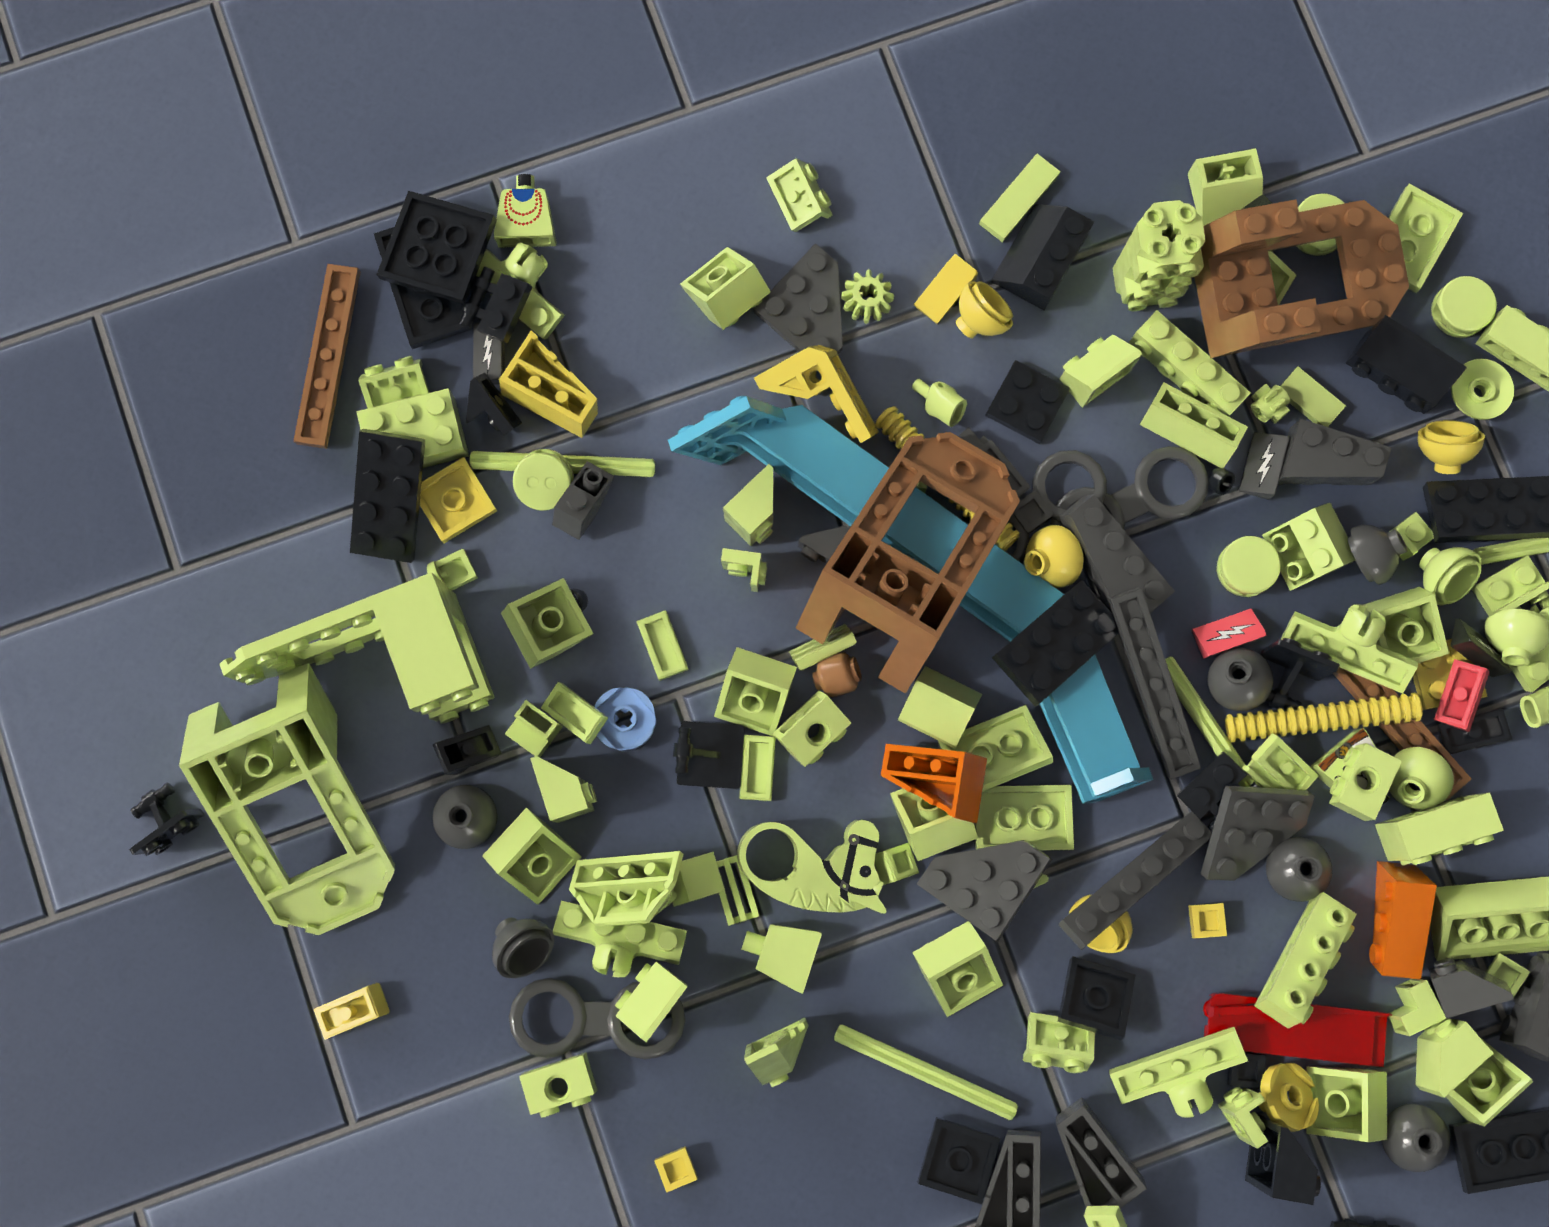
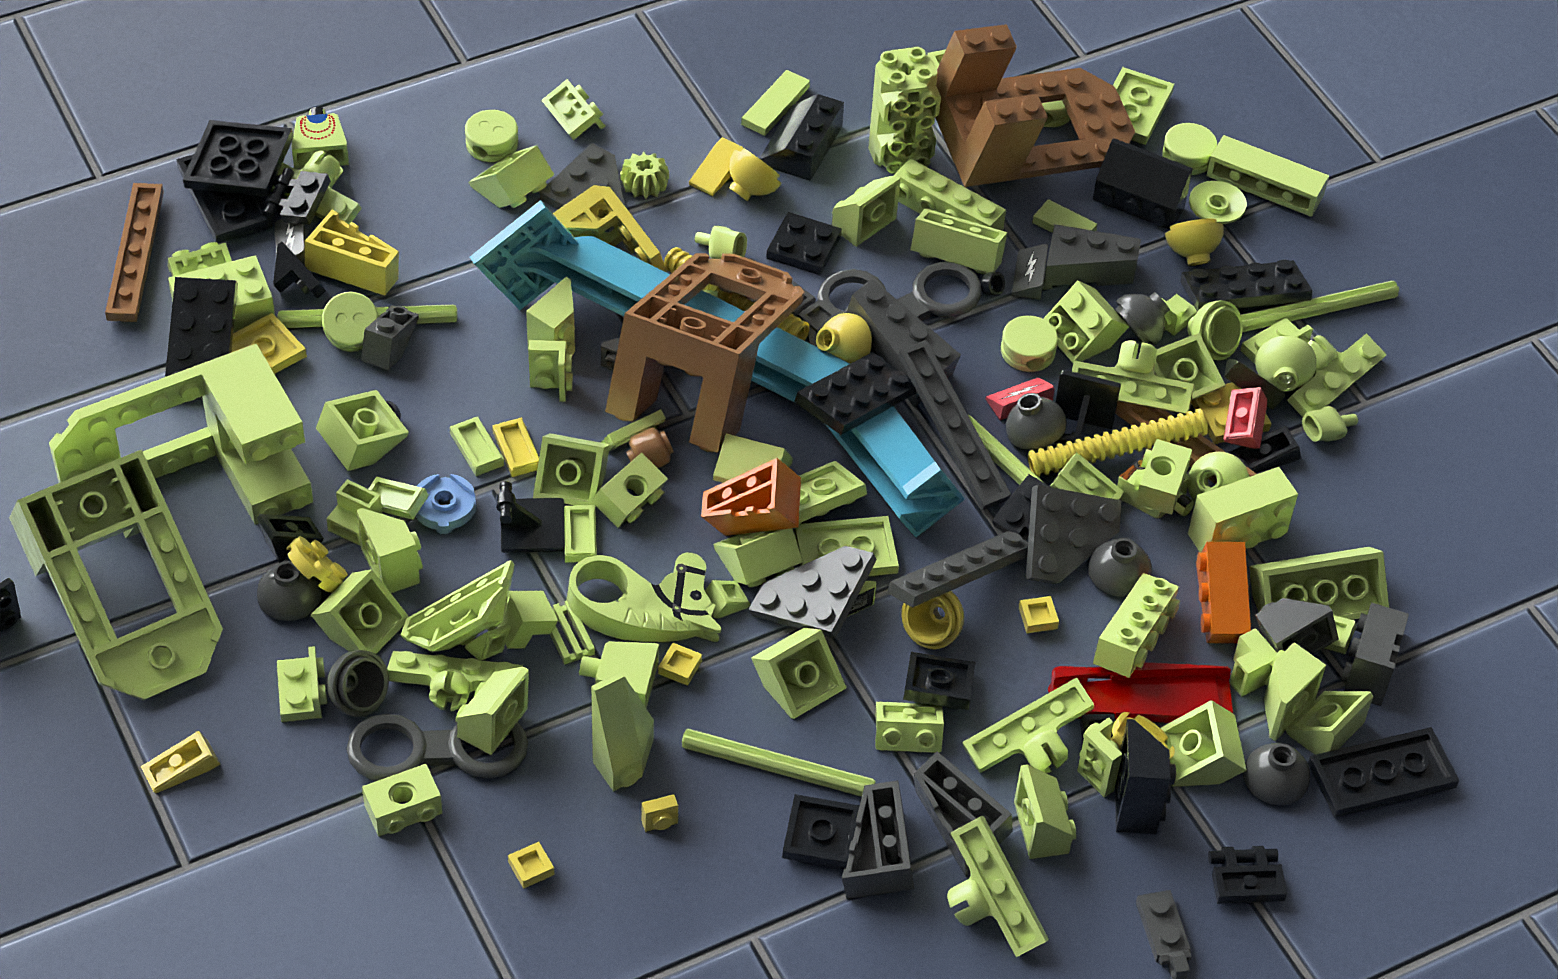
camera: 10 degrees left, 30 degrees down
yellowish green gear [1250,384,1291,424] -> none
none -> yellowish green bracket [277,646,327,722]
none -> light yellow plate [286,536,348,593]
none -> yellowish green head [465,110,518,162]
none -> light yellow tile [492,417,539,477]
none -> light yellow plate [641,794,678,832]
none -> light yellow plate [658,643,702,686]
none -> yellowish green slope [1014,764,1076,859]

